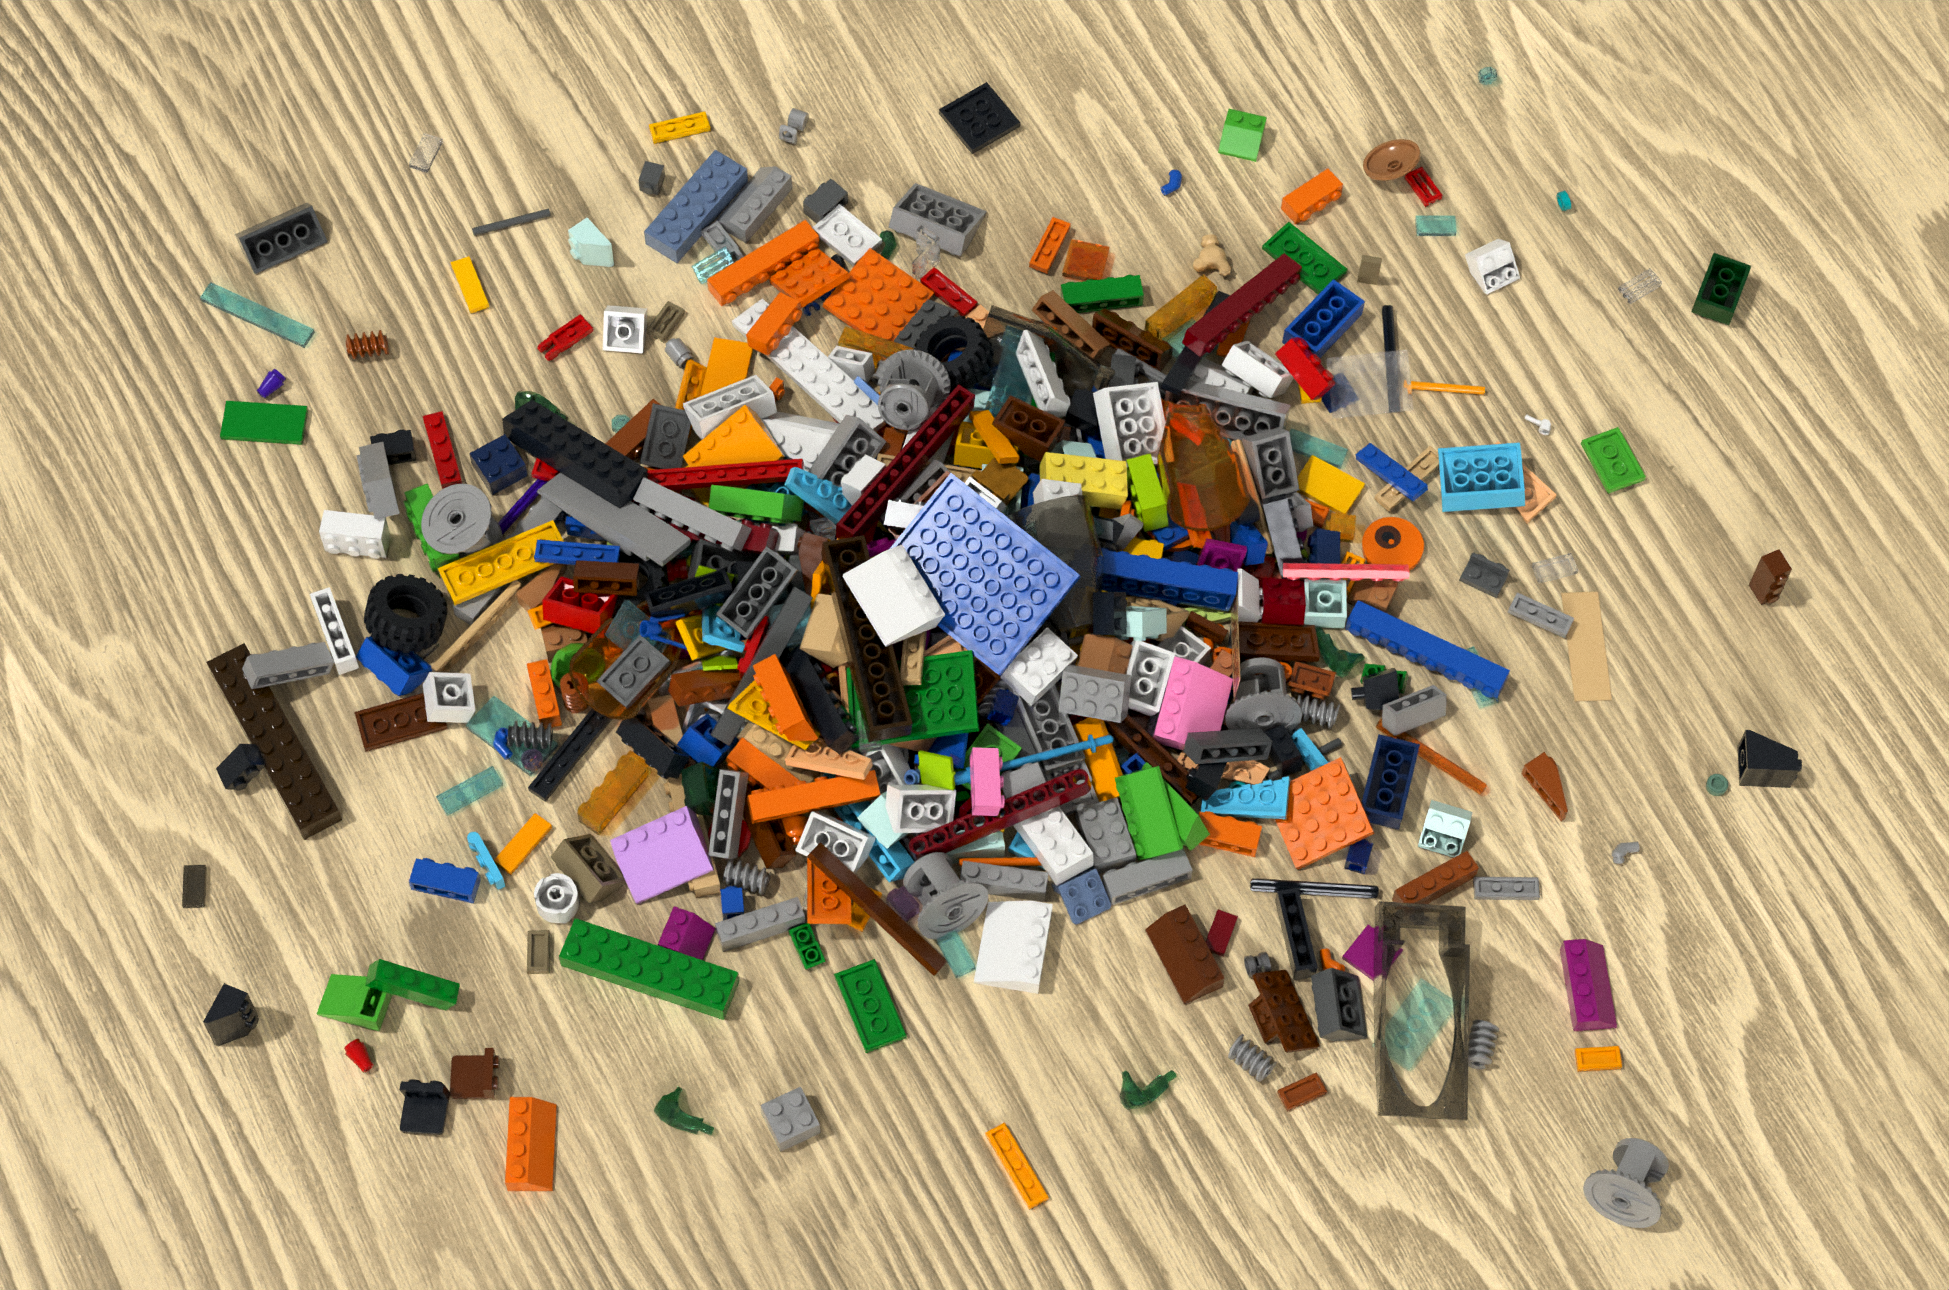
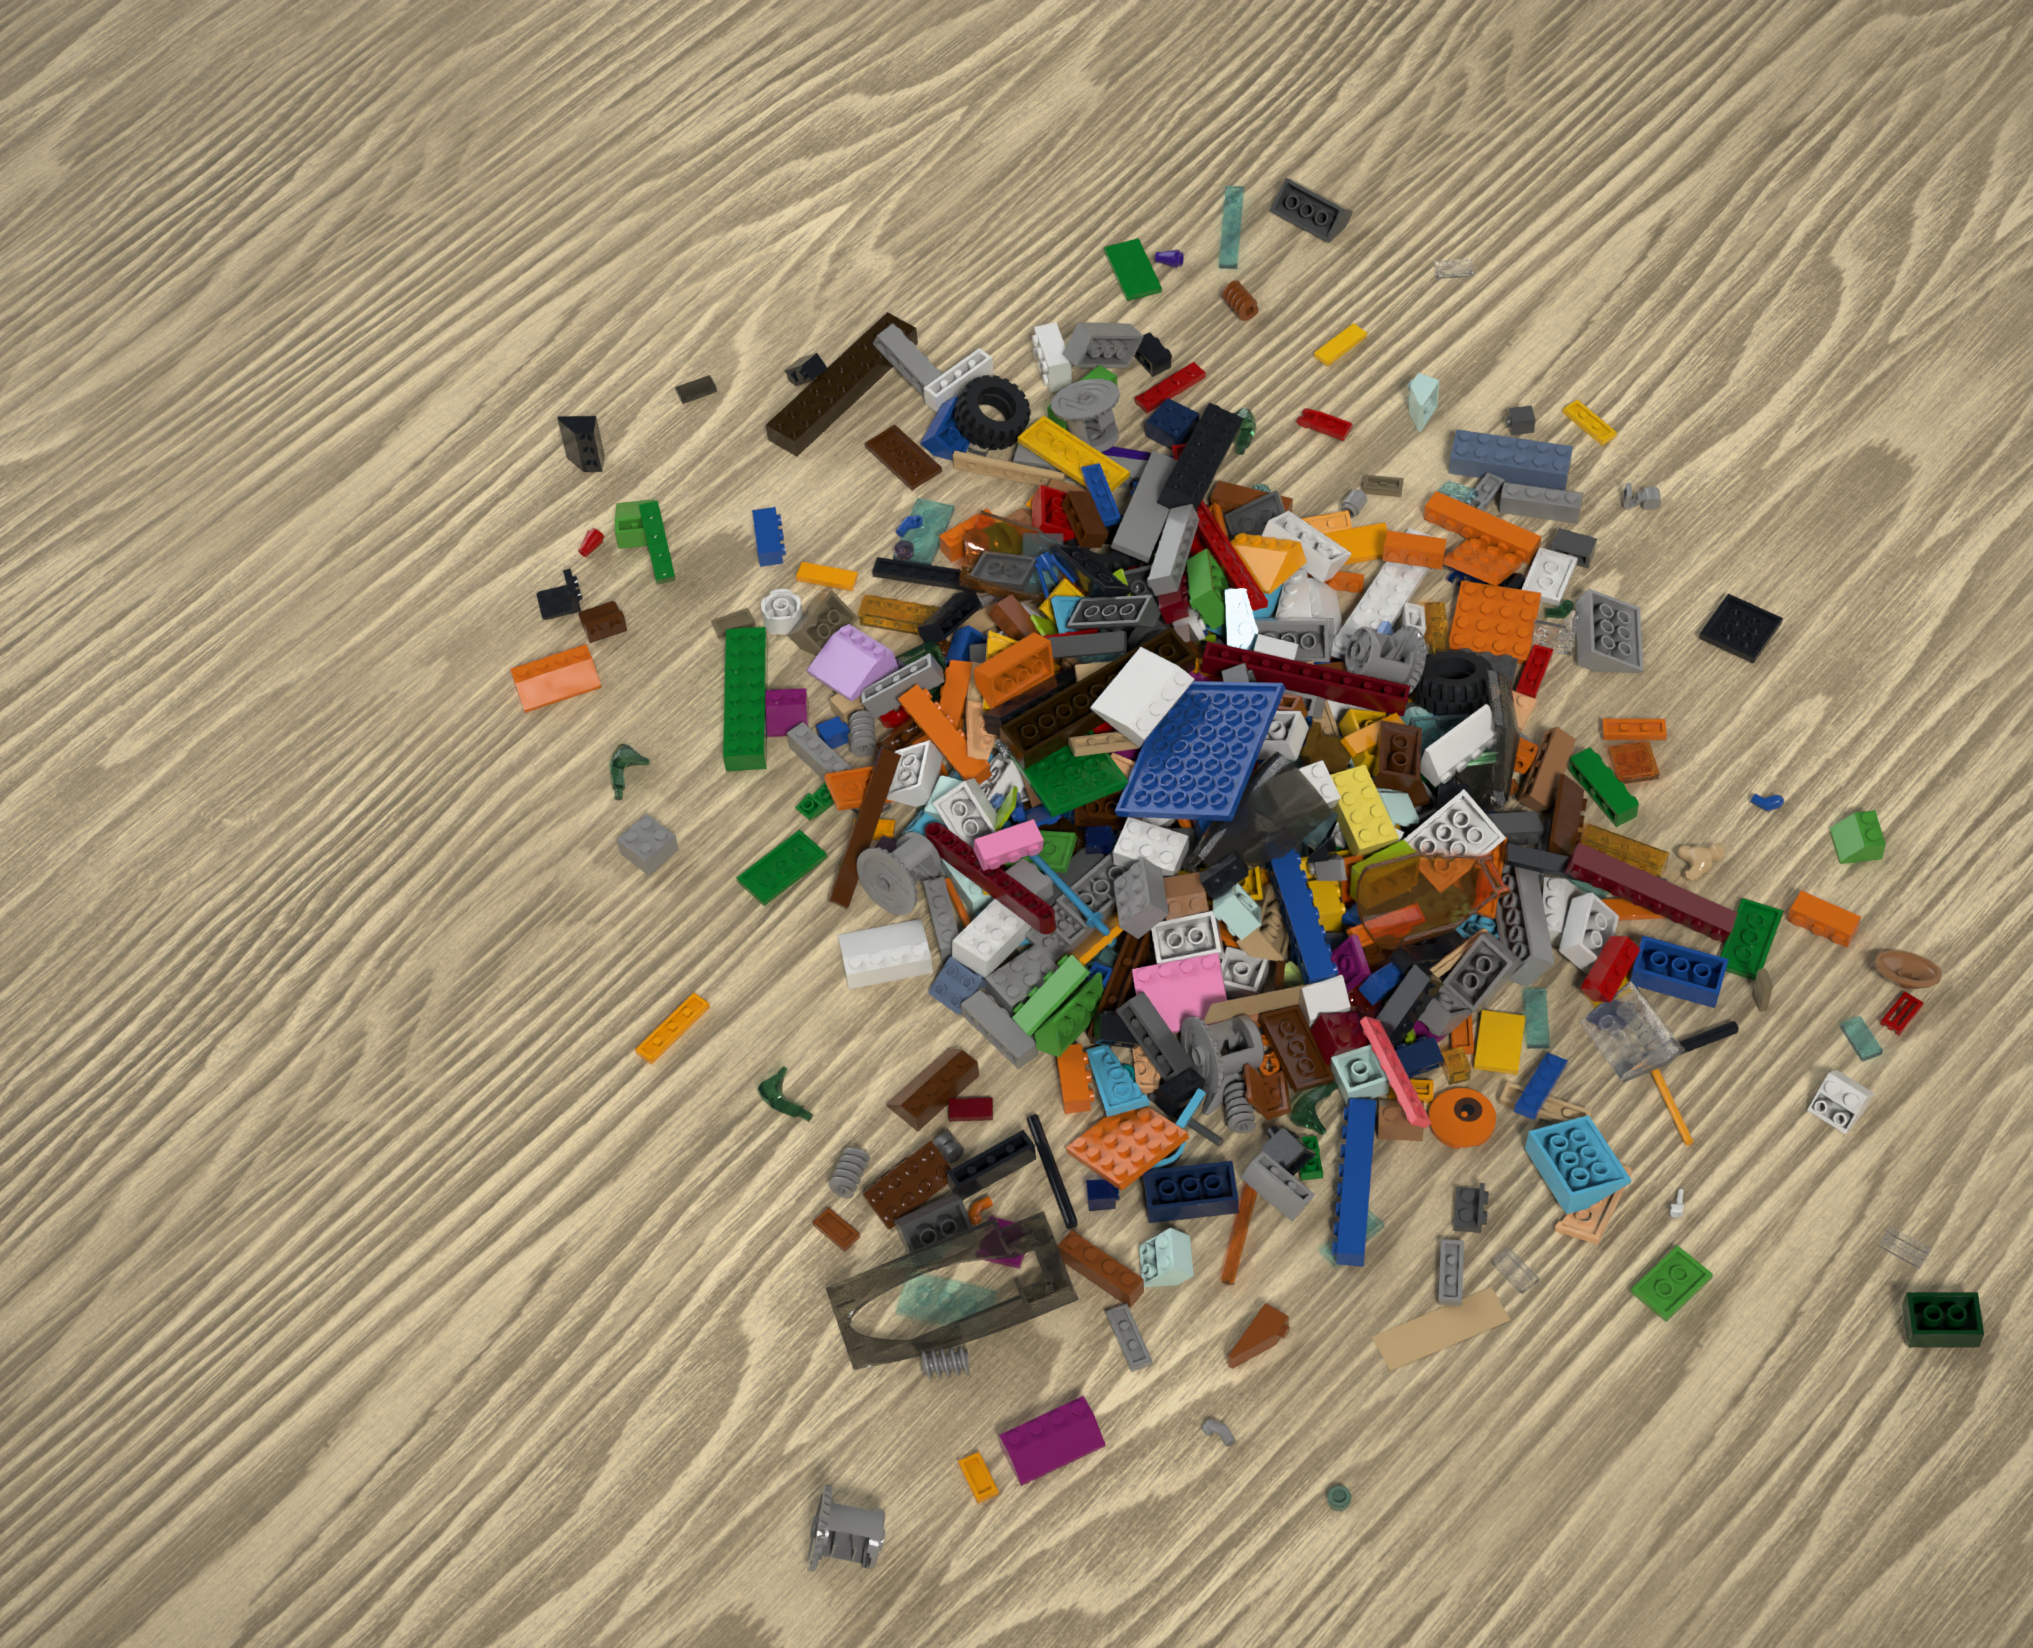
camera: 75 degrees right, 10 degrees down
white brick [423,672,475,723] -> none
clear light blue tile [436,766,503,816] -> none
medium azure plate [467,832,505,890] -> none
dark grey bar [472,208,551,236] -> none
dark grey piece [507,721,553,750] -> none
white slope [603,305,647,353] -> none
clear light blue tile [937,931,976,978] -> none
teal tile [1556,190,1571,211] -> none
black slope [1737,730,1802,788] -> none
reddish brown brick [1749,549,1792,605] -> none

